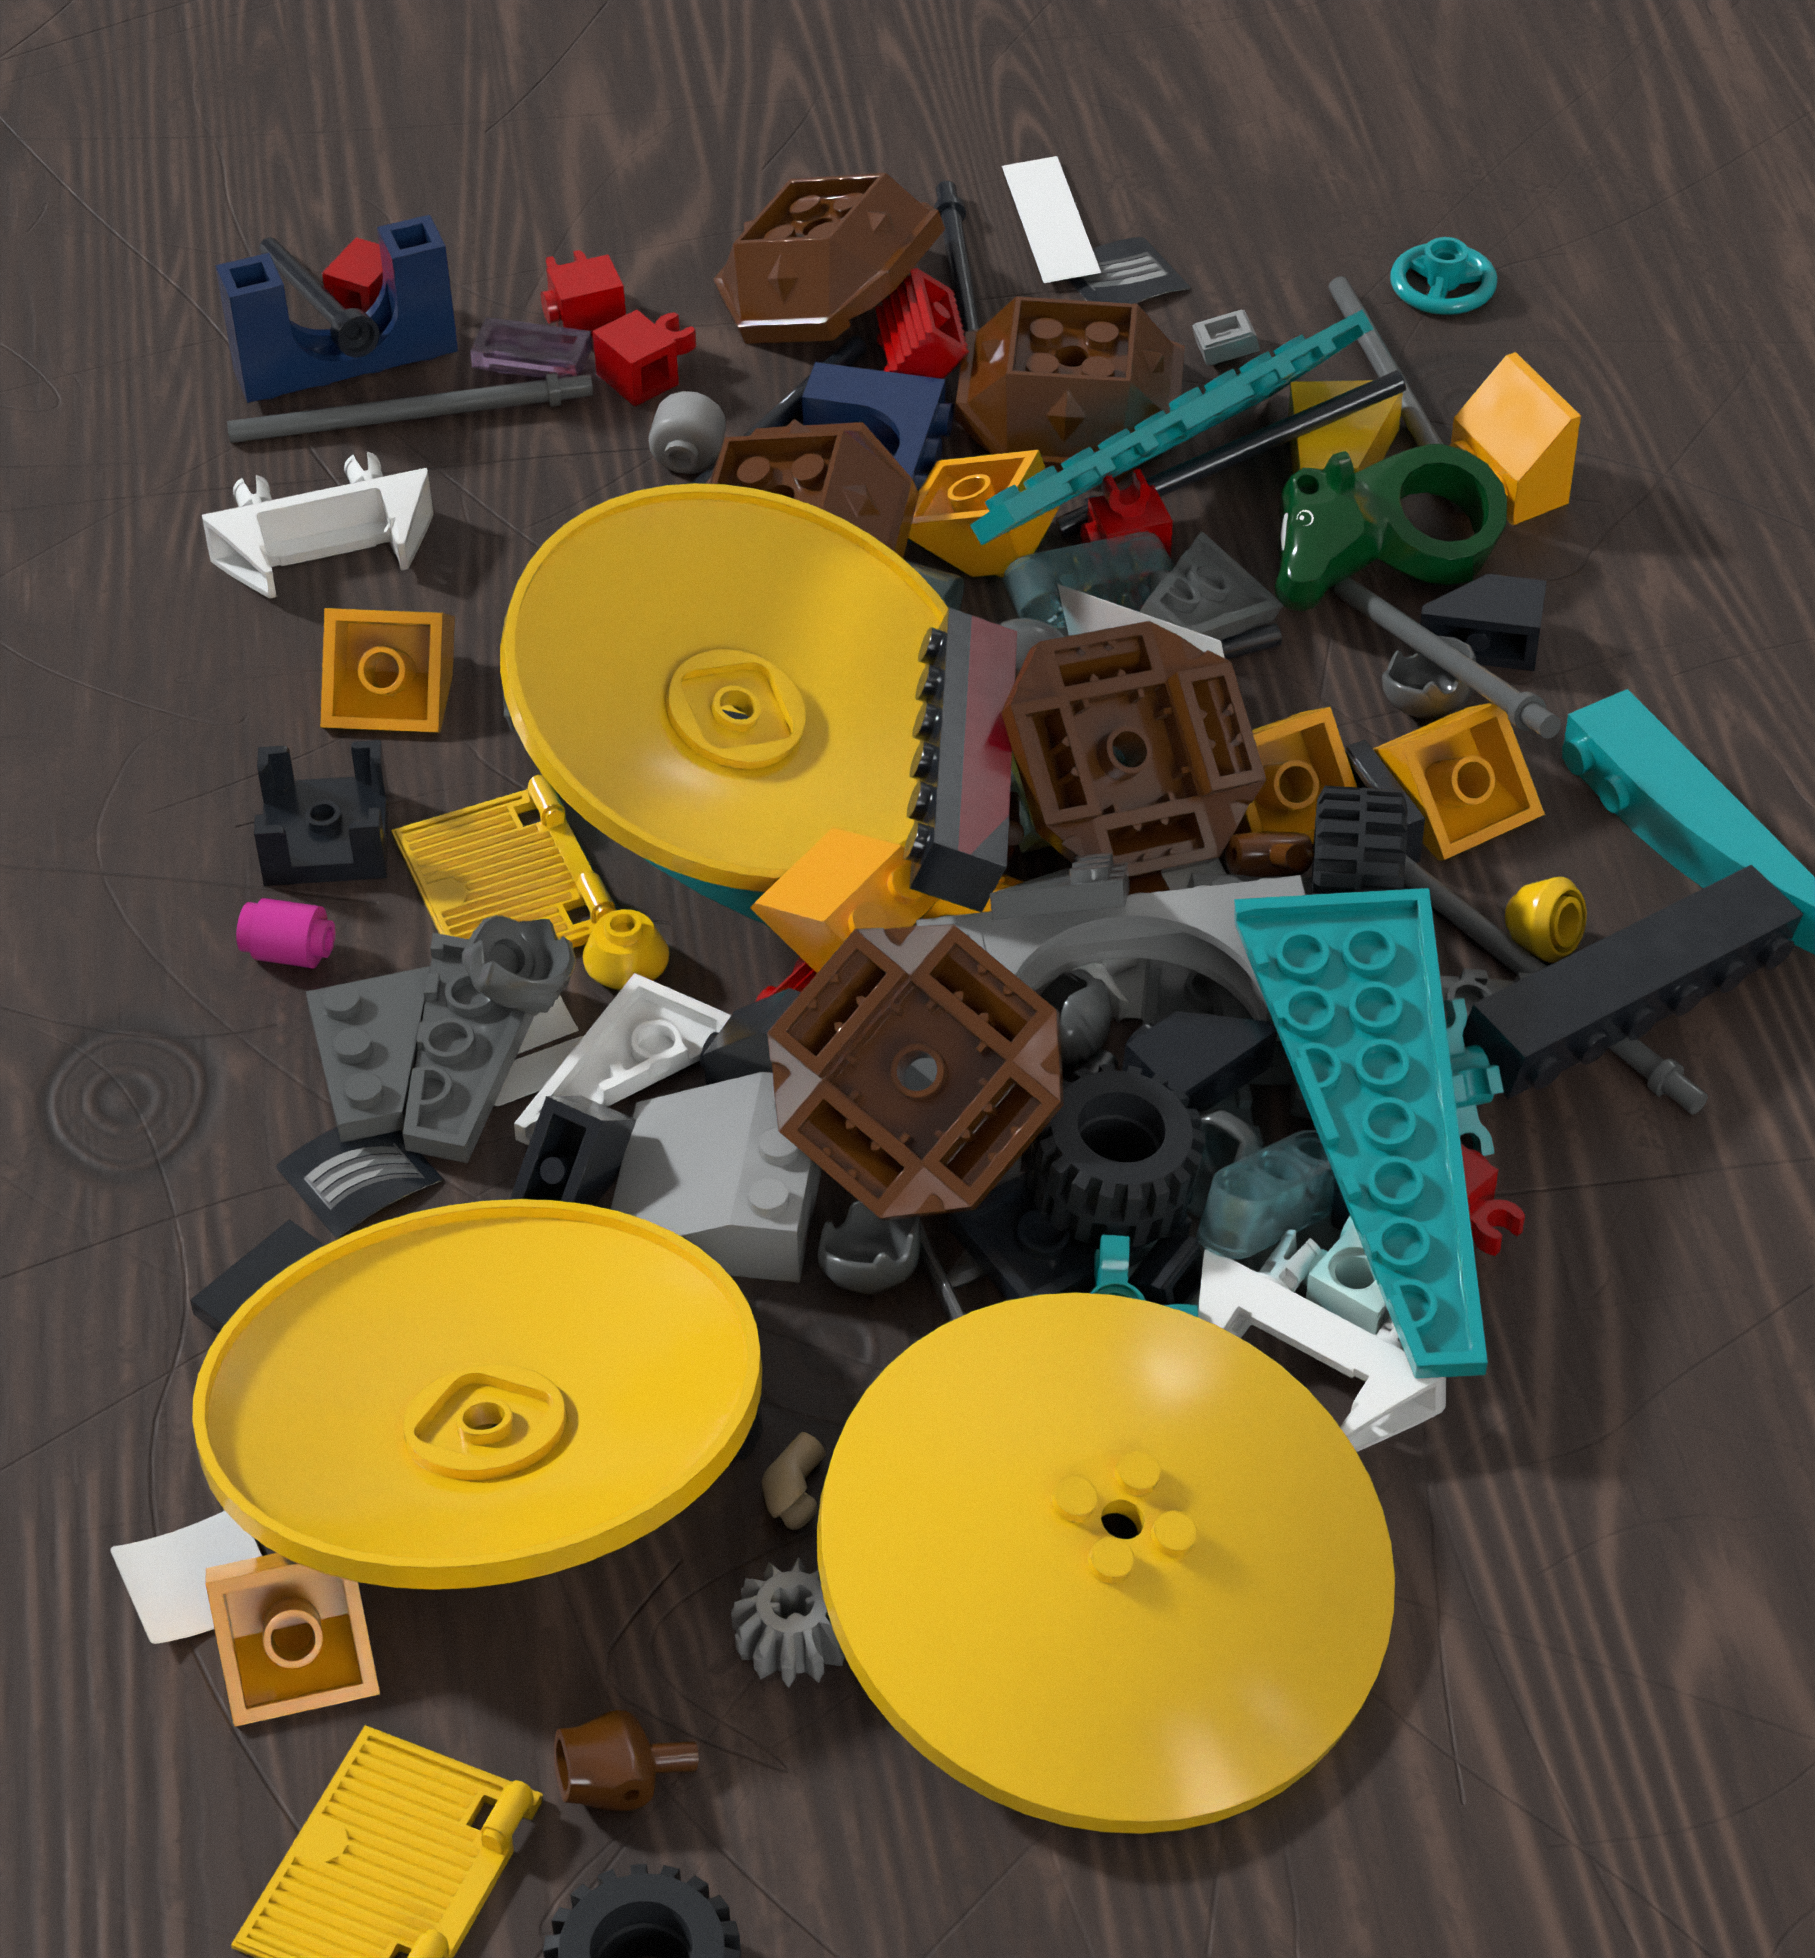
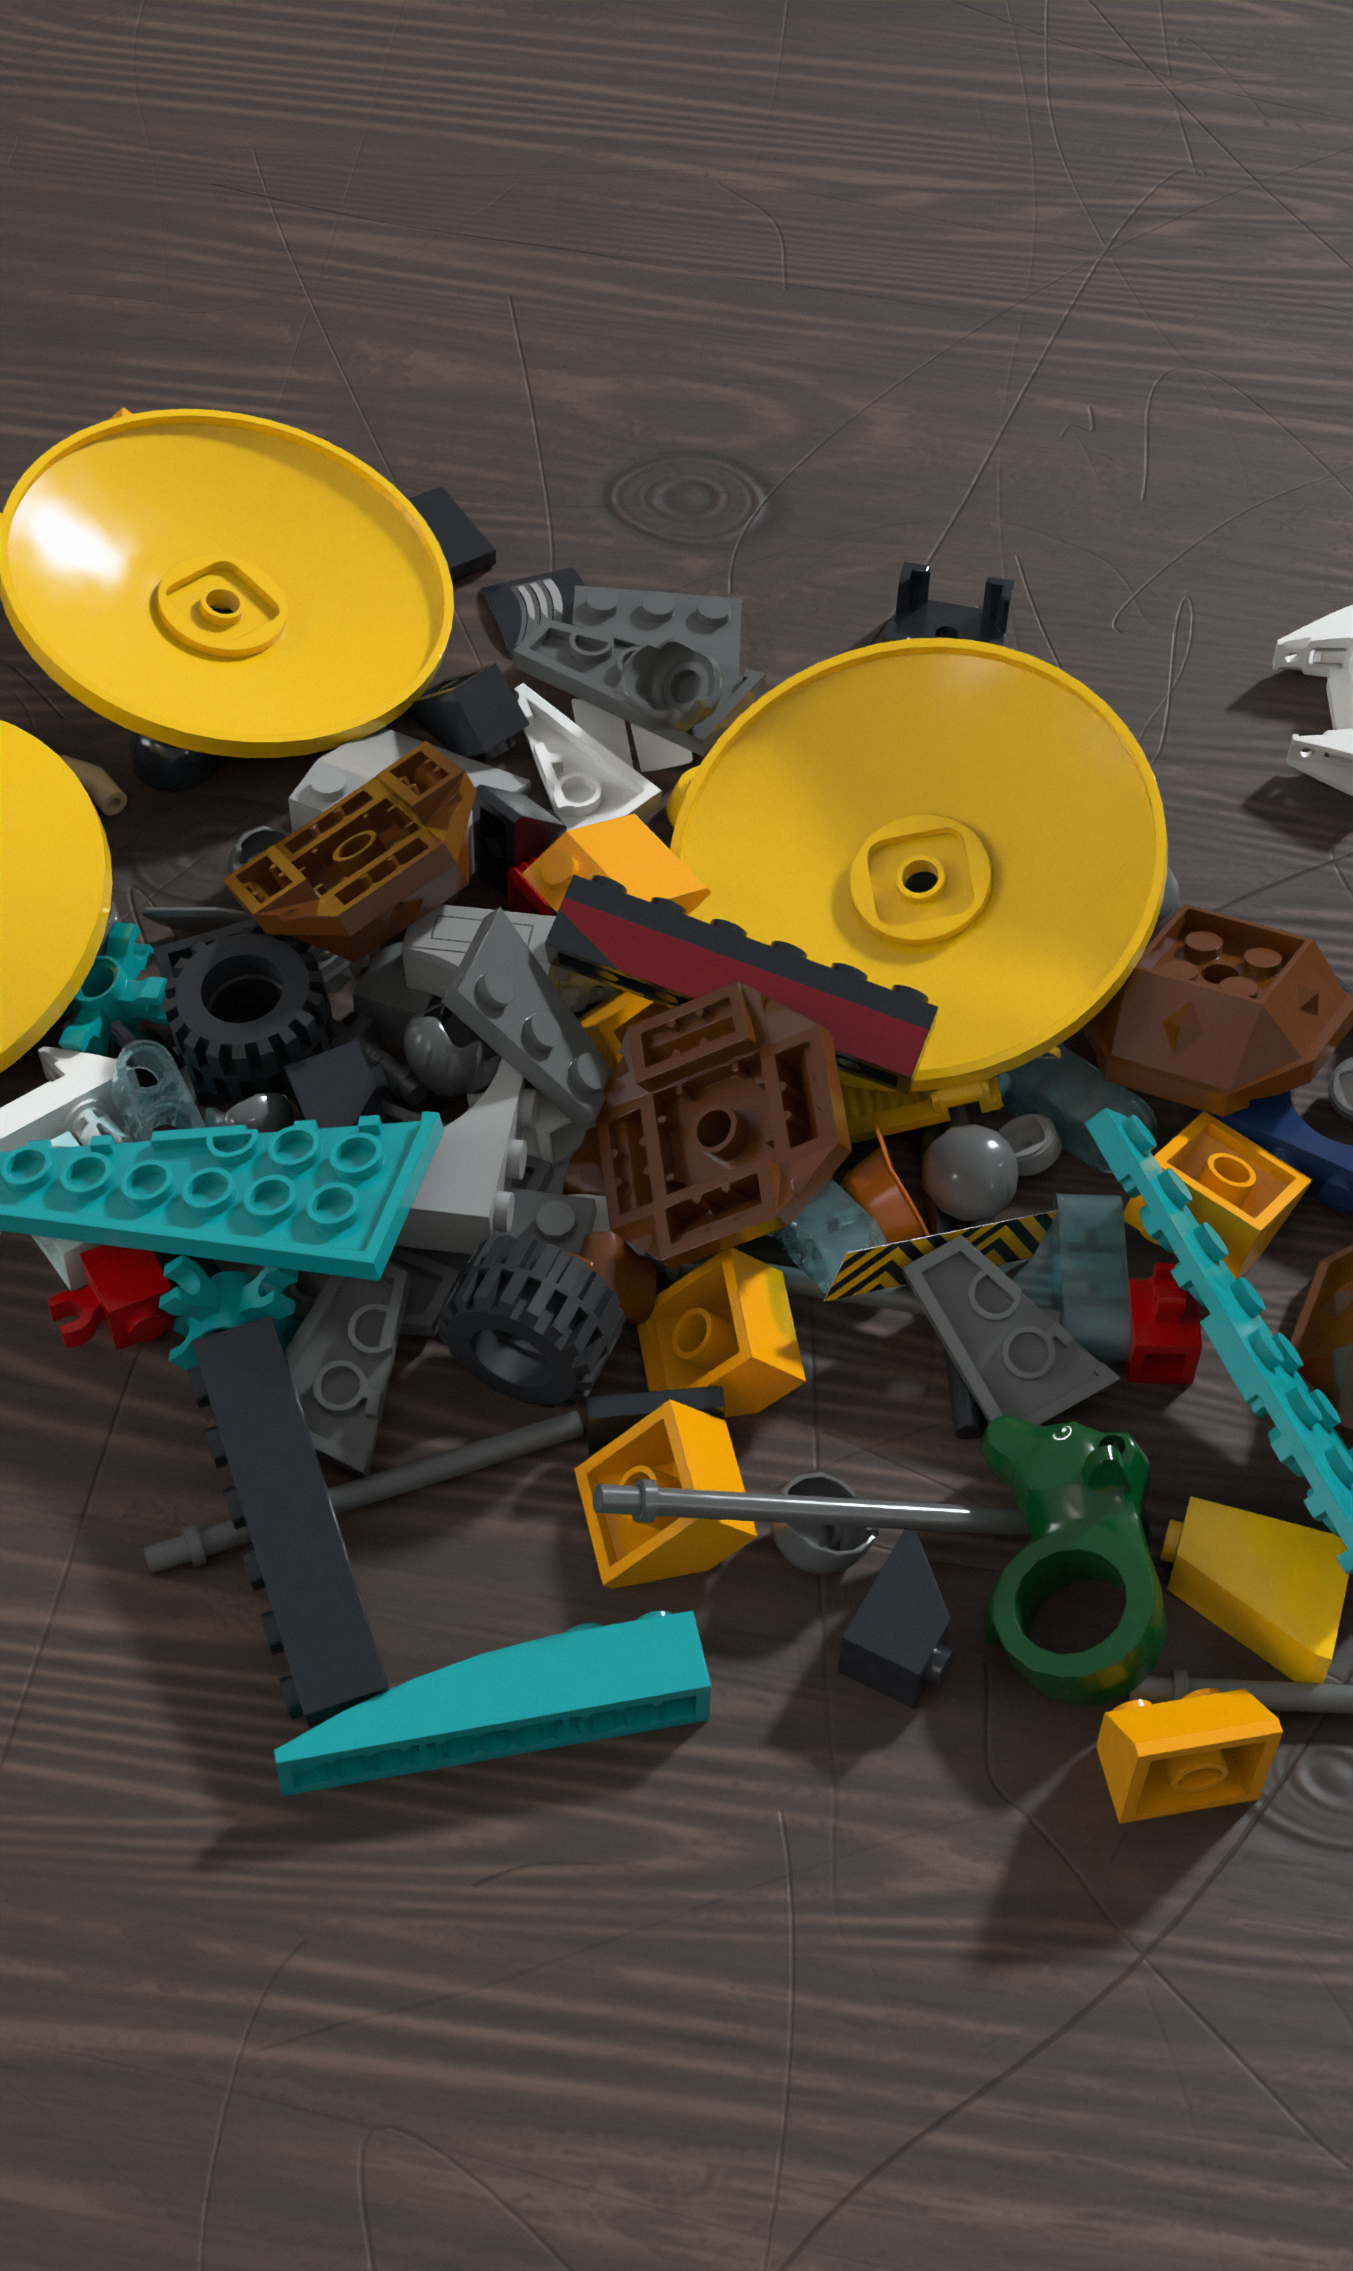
camera: 105 degrees right, 5 degrees up
dark pink brick [236,898,335,969] -> none
light orange slope [320,608,455,733] -> none
black bar [1055,370,1406,539] -> none
yellow cone [1505,877,1587,963] -> none

